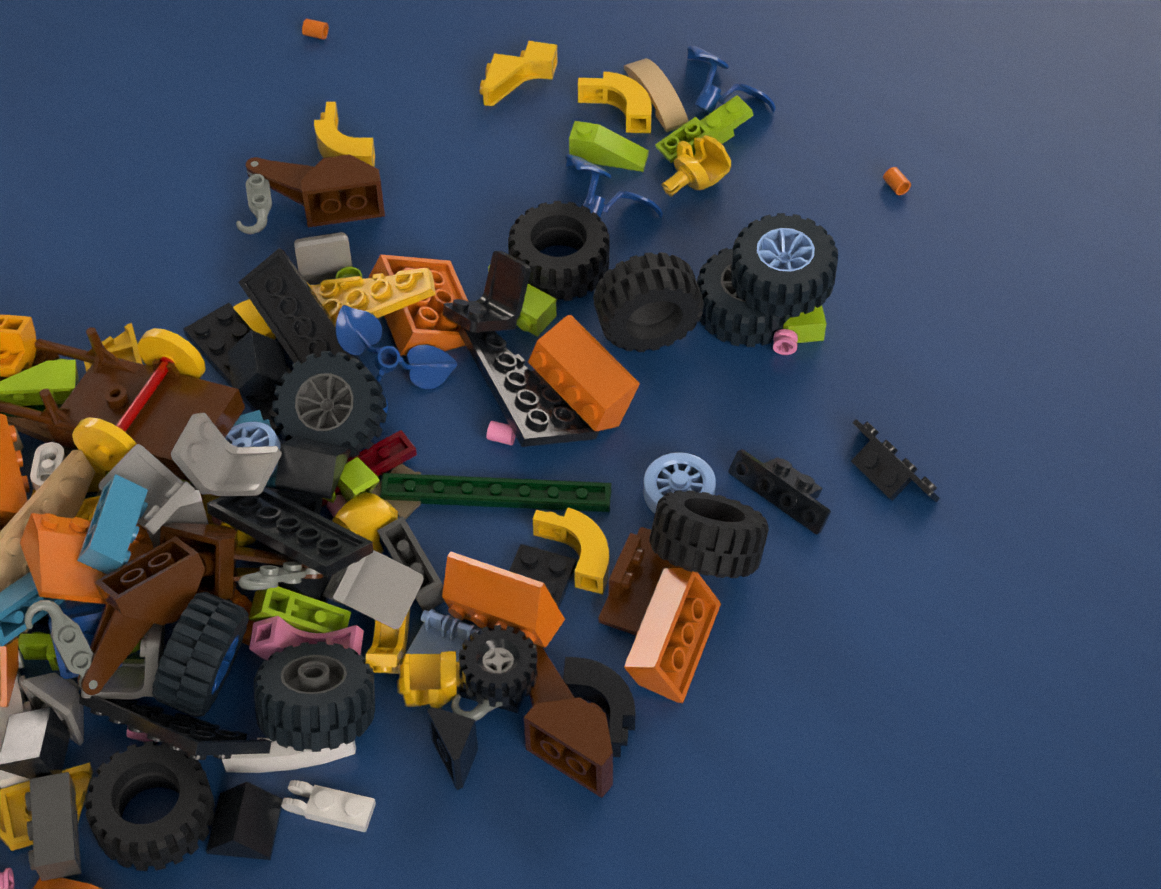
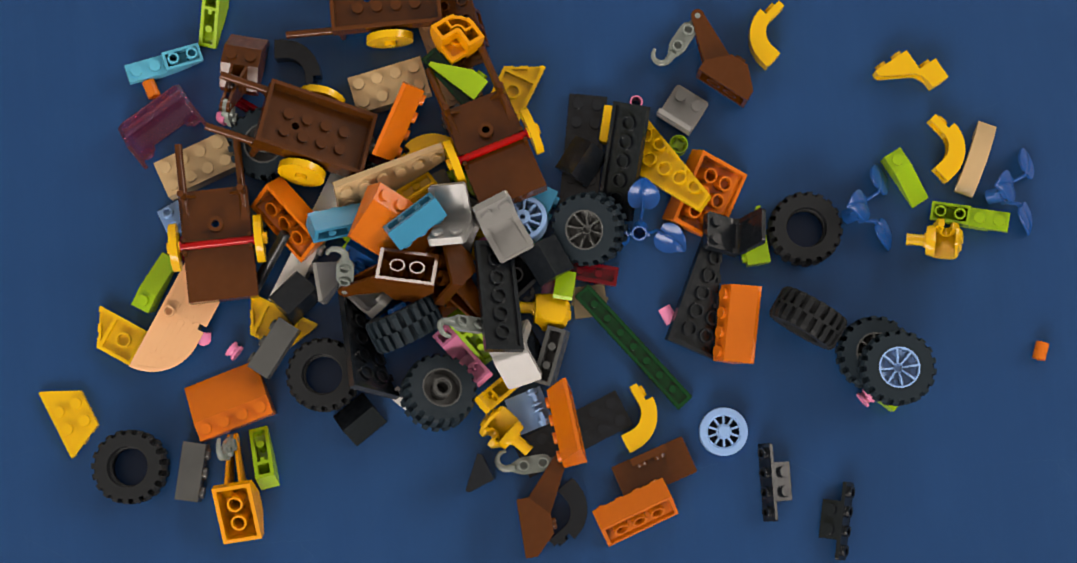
camera: 50 degrees right, 30 degrees up
white plate [30,442,66,491] -> none
white hinge [281,780,376,832] -> none
black wheel [459,625,537,707] -> none
black tyre [649,490,769,578] -> none

